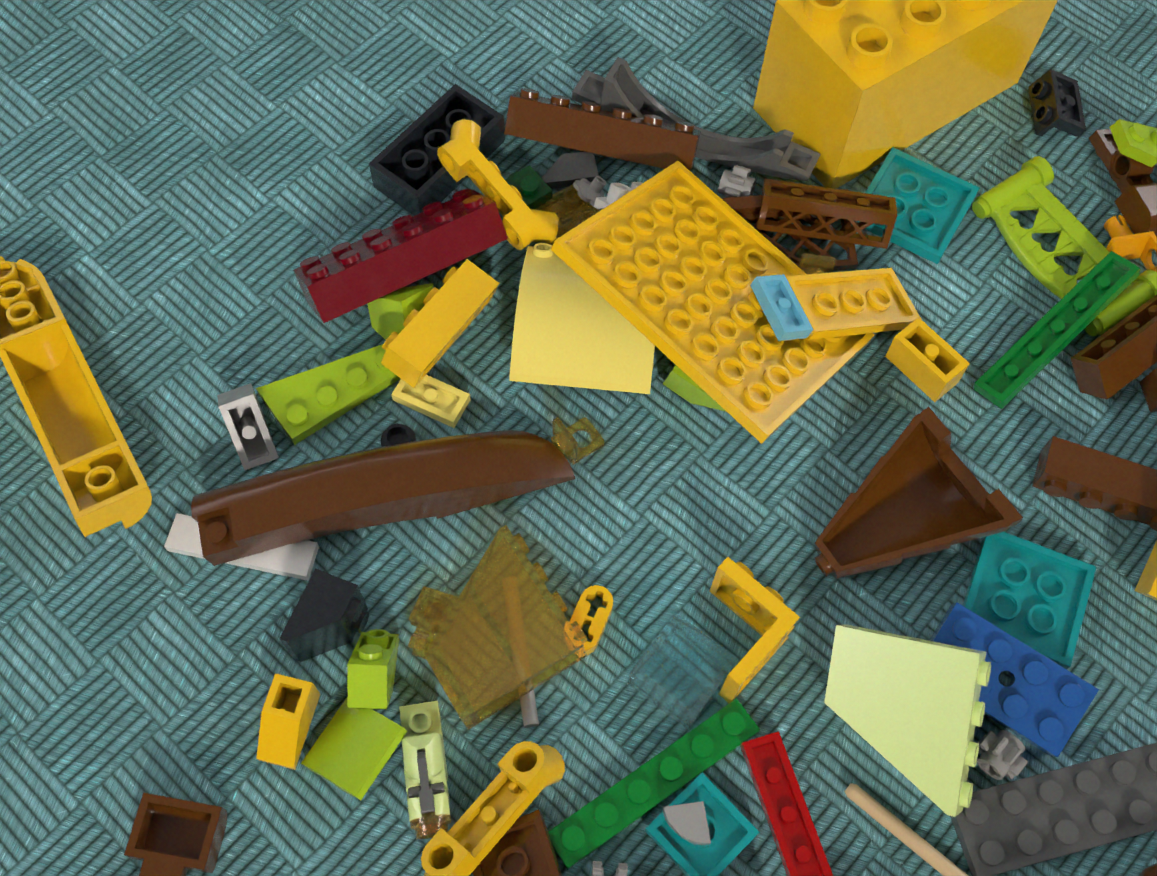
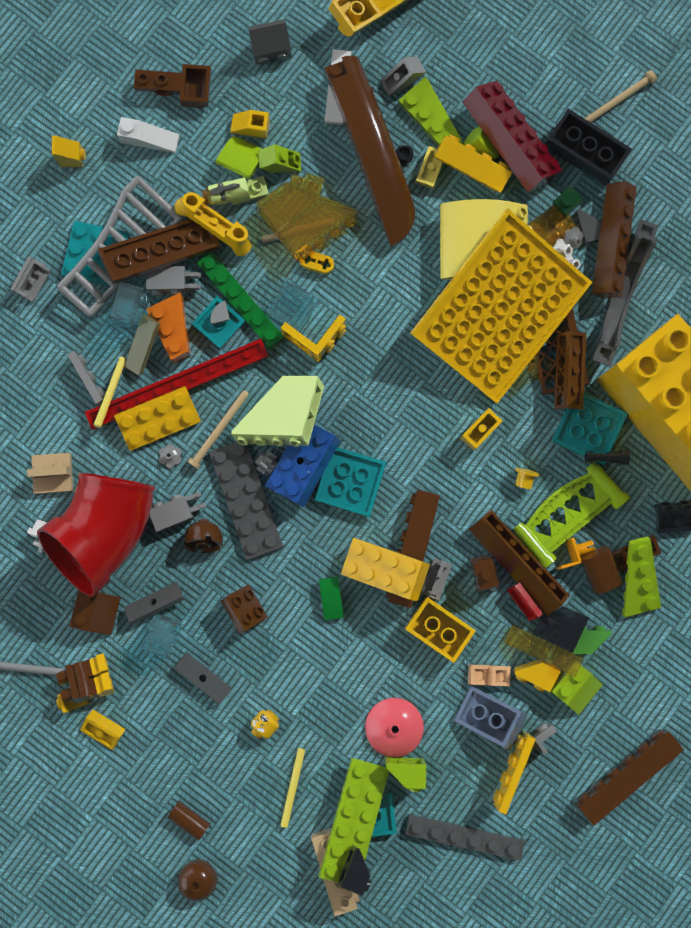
camera: 85 degrees right, 20 degrees up
black slope [279,568,369,662] -> none
yellow plate [437,119,559,250] -> none
clear yellow bracket [551,417,604,465] -> none
light grey gear [718,165,757,198] -> none
medium azure plate [750,274,813,341] -> none
yellow plate [786,268,922,340] -> none
reddish brown cone [814,407,1023,579] -> none
green plate [974,251,1140,409] -> none
none -> dark grey slope [248,19,292,65]
none -> yellow piece [515,468,540,489]
none -> tan bar [584,70,657,122]
none -> black piece [585,450,630,465]

